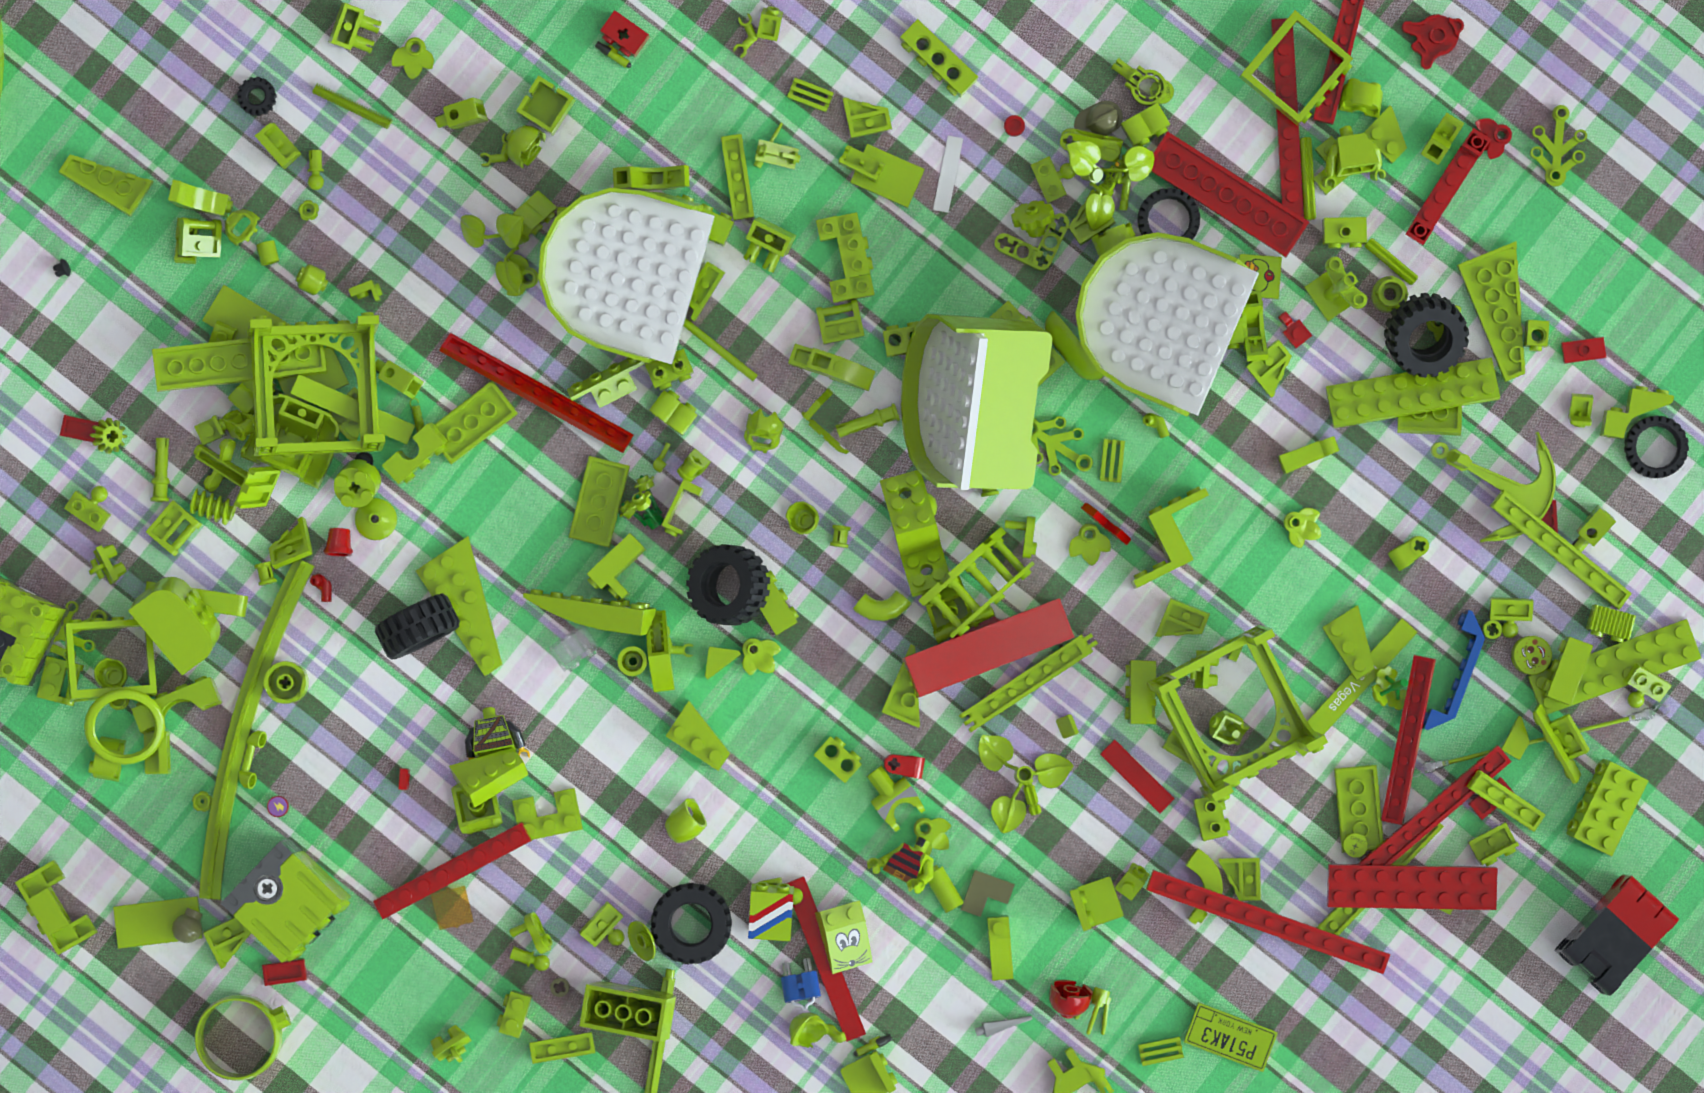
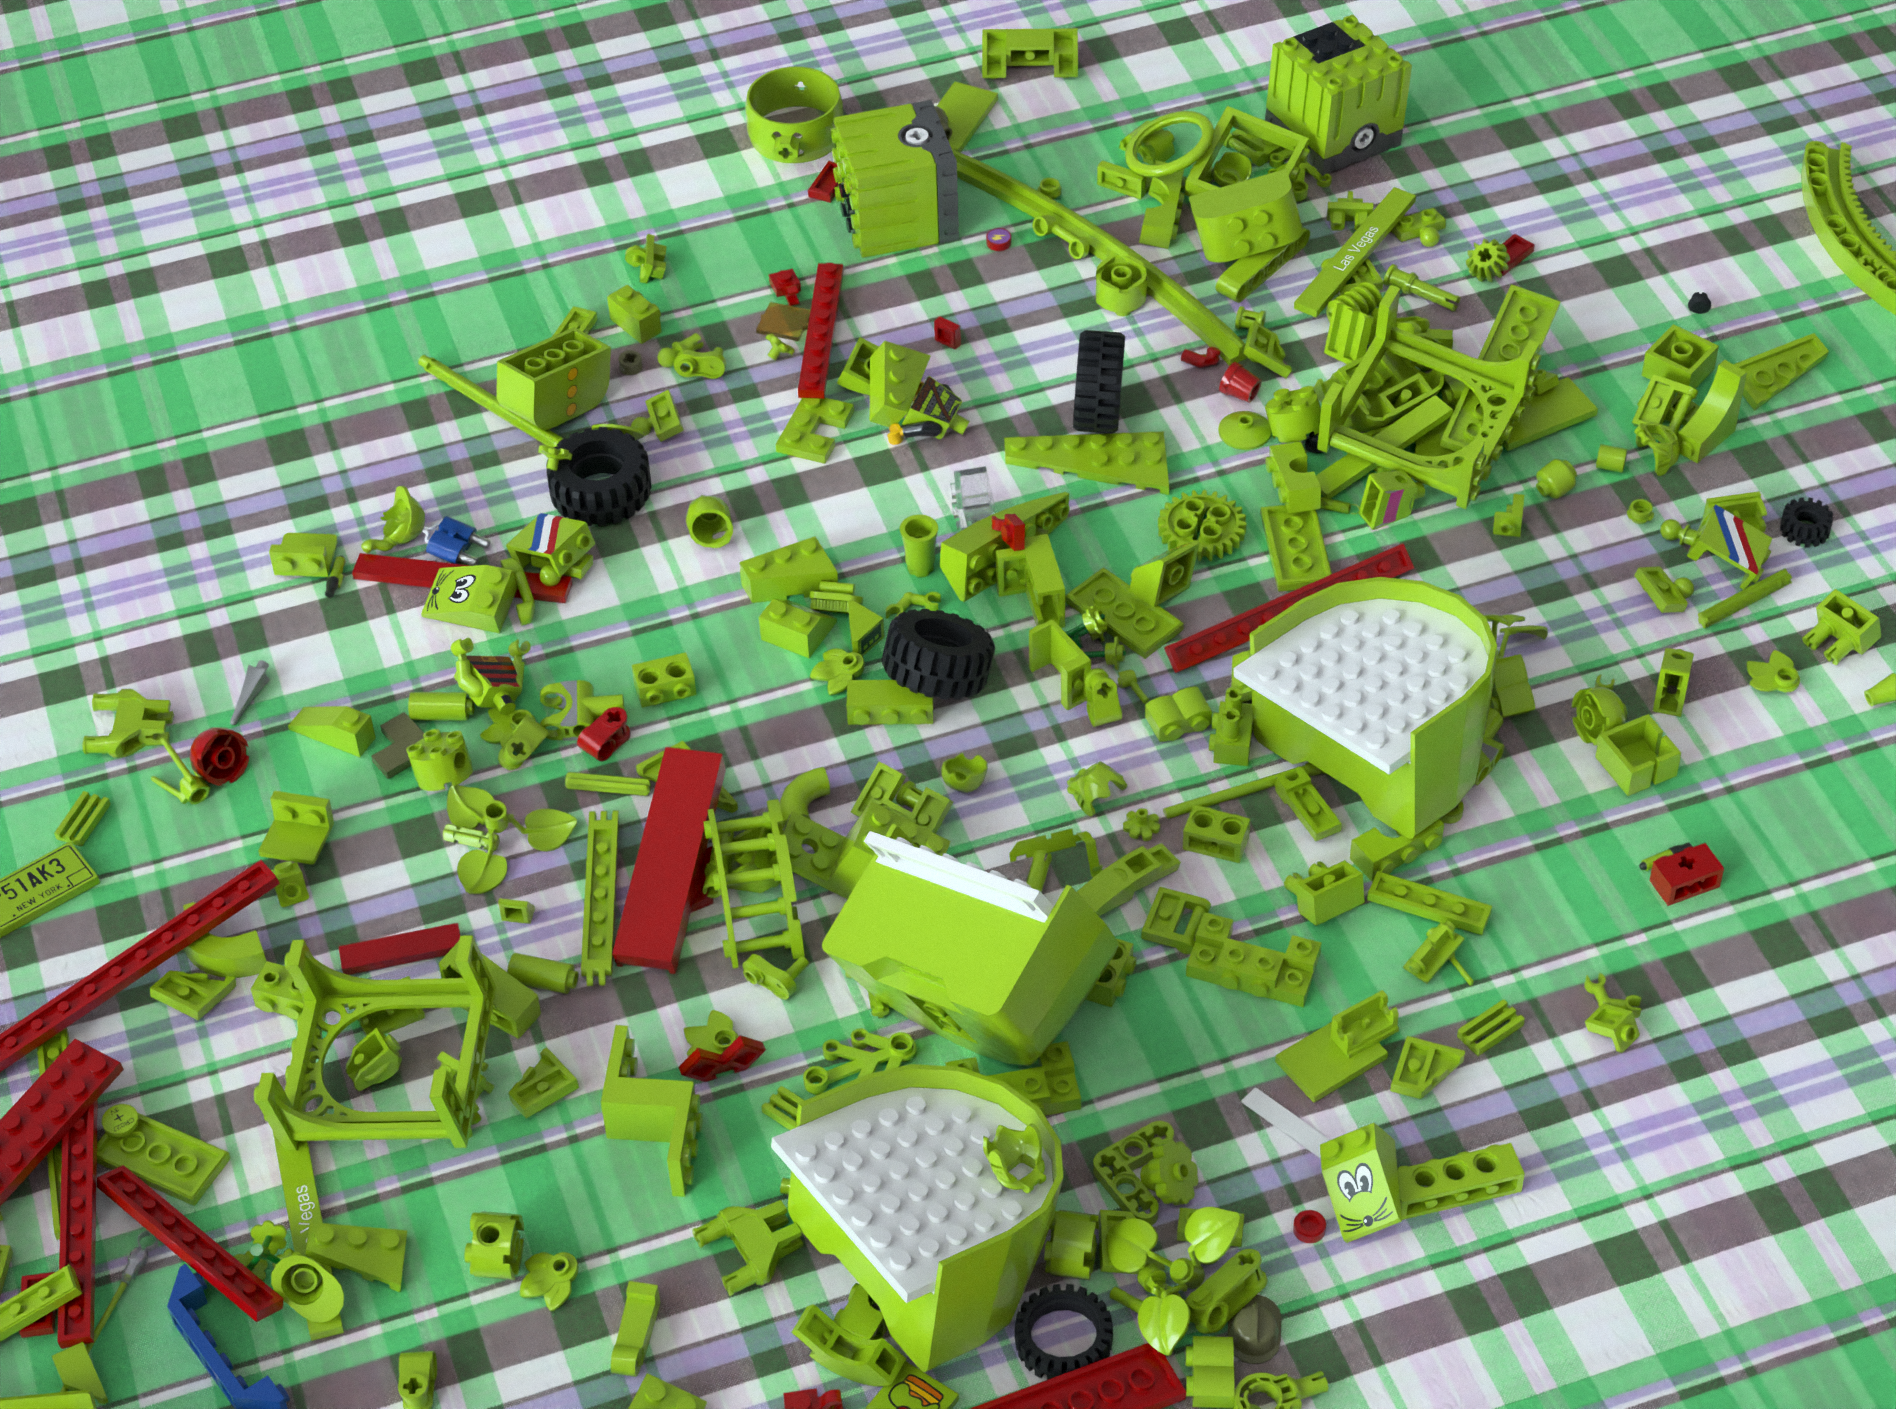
camera: 120 degrees right, 40 degrees down
lime arch [613,165,690,191] -> none
lime arch [646,610,675,692] -> none
lime wing [1245,339,1292,398] -> none
none -> lime piece [271,1255,344,1323]
none -> lime brick [406,729,473,791]
none -> lime brick [464,1211,524,1280]
none -> lime piece [498,714,549,770]
none -> lime bar [500,558,535,626]
none -> lime brick [507,953,579,994]
none -> lime plant [538,445,572,471]
none -> lime axle [565,772,651,796]
none -> lime connector [692,1200,803,1296]
none -> lime slope [759,599,837,658]
none -> lime plant [765,334,795,361]
none -> red plate [769,268,801,306]
none -> lime piece [809,581,863,614]
none -> lime plate [851,761,954,834]
none -> lime helmet [983,1124,1046,1193]
none -> red plate [992,513,1025,551]
none -> lime plant [1123,808,1160,841]
none -> lime slope [1129,541,1200,607]
none -> lime gear [1158,490,1247,561]
none -> lime brick [1183,805,1250,863]
none -> lime tile [1294,187,1416,318]
none -> lime slope [1320,1122,1402,1243]
none -> lime plate [1634,566,1694,613]
none -> lime slope [1641,324,1719,389]
none -> lime panel [1687,504,1772,590]

